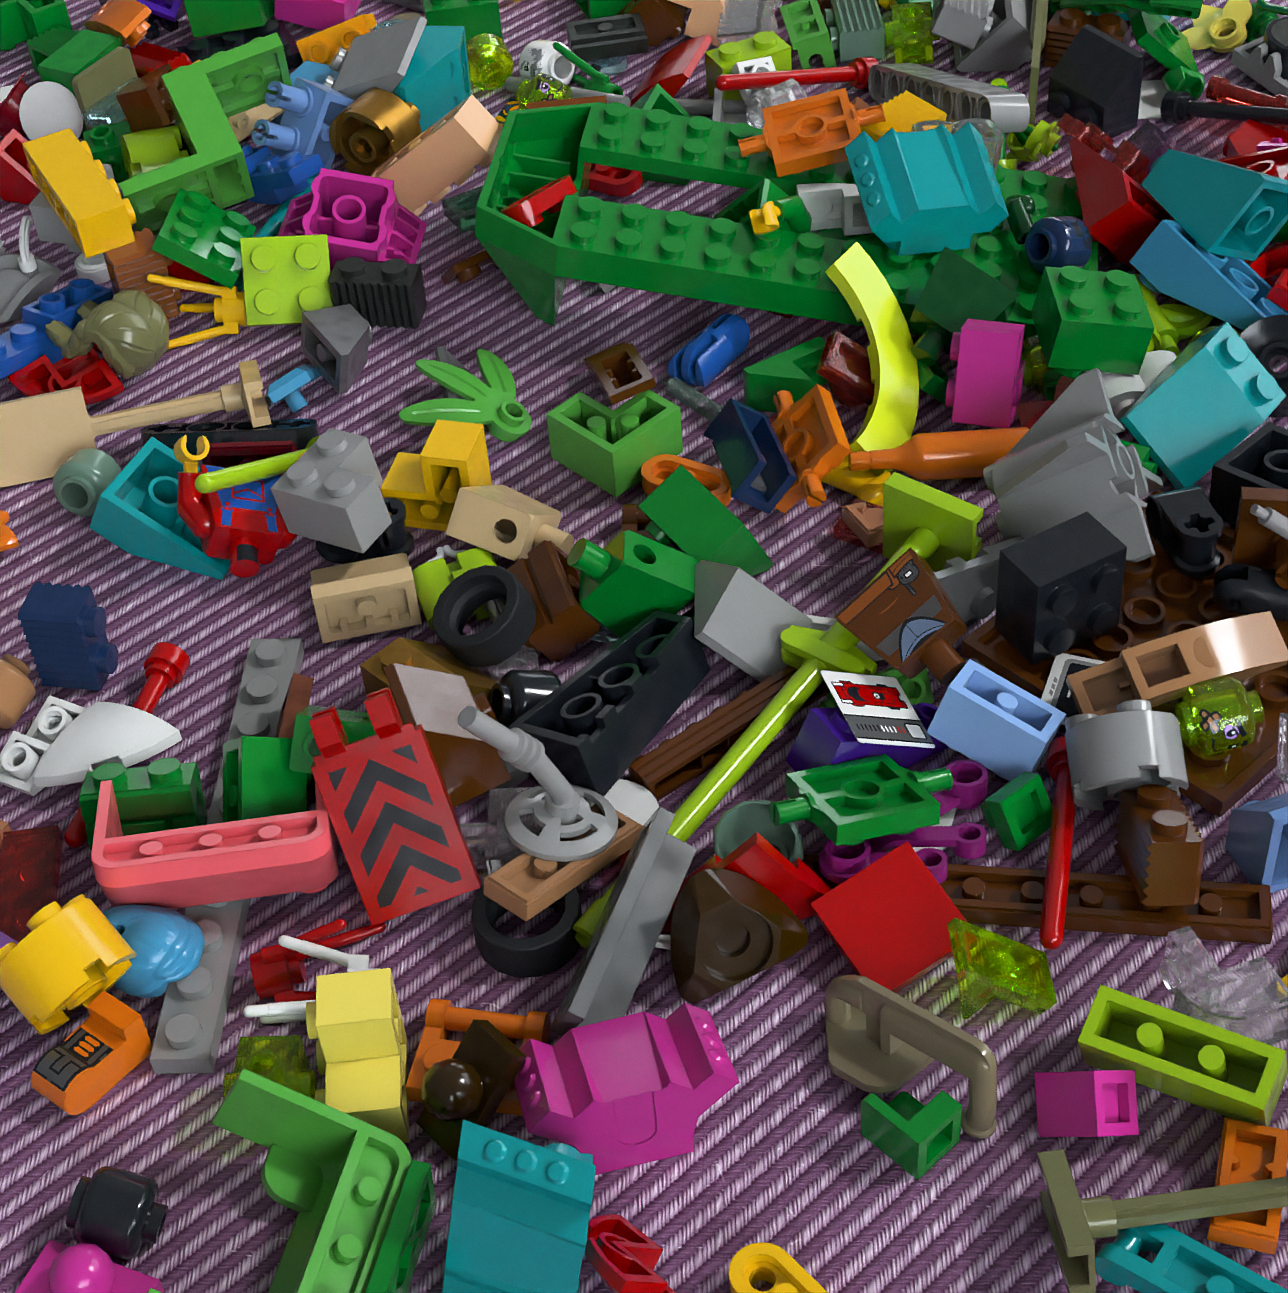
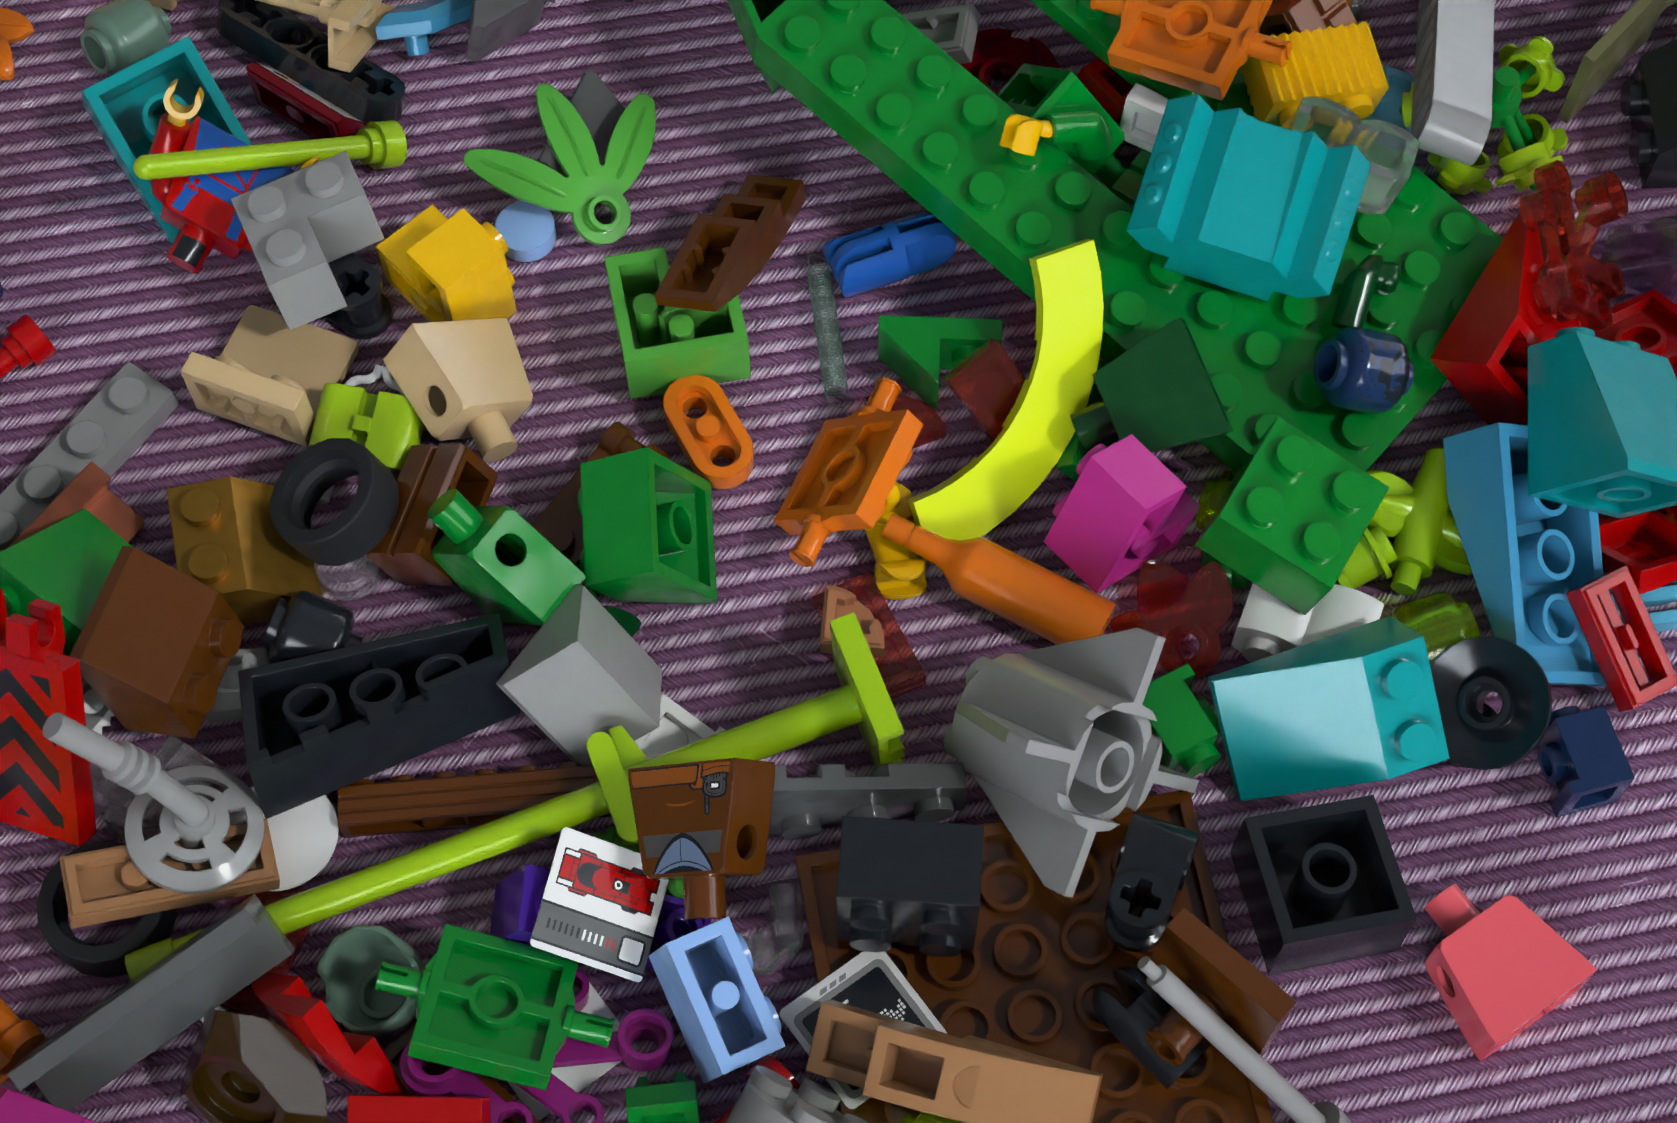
camera: 30 degrees right, 20 degrees up
dark blue window [703,398,797,514] -> none

